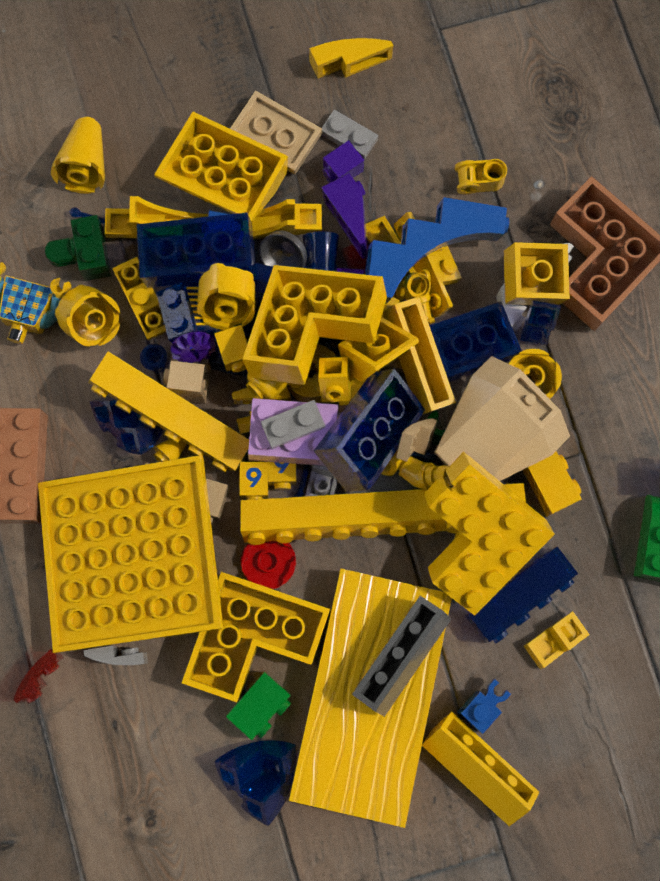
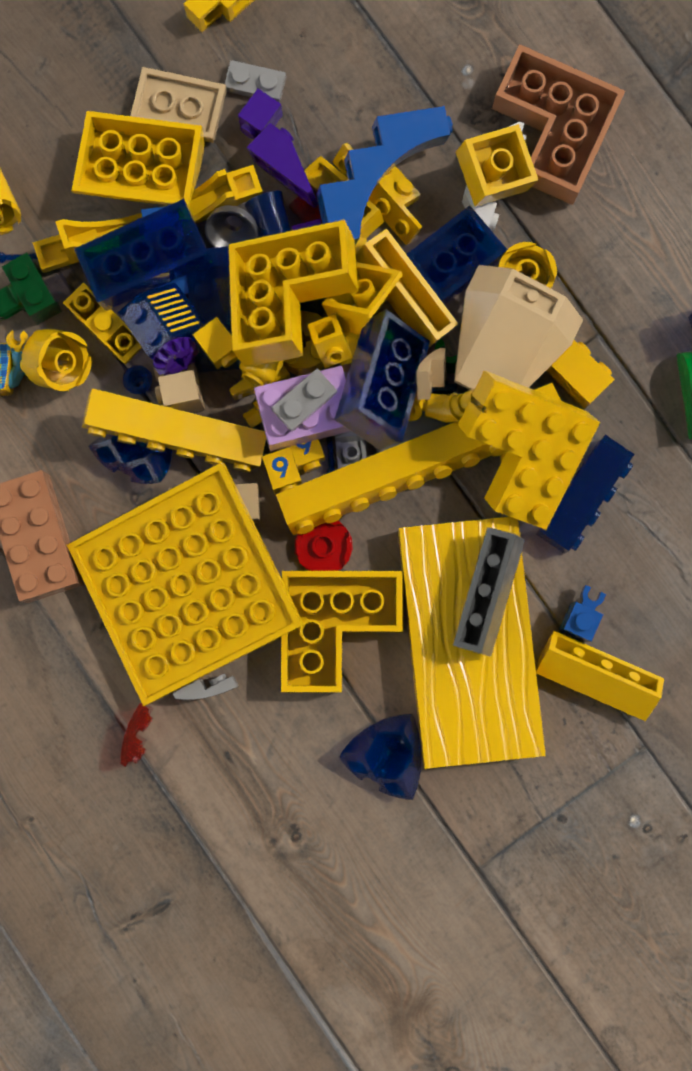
camera: 15 degrees left, 5 degrees up
yellow cone [154,439,187,462] -> none
yellow brick [197,263,255,330] -> none
green piece [226,672,291,740] -> none
yellow connector [403,272,435,324] -> none
yellow piece [455,159,507,194] -> none
clear blue slope [520,300,561,345] -> none
yellow slope [524,611,590,669] -> none

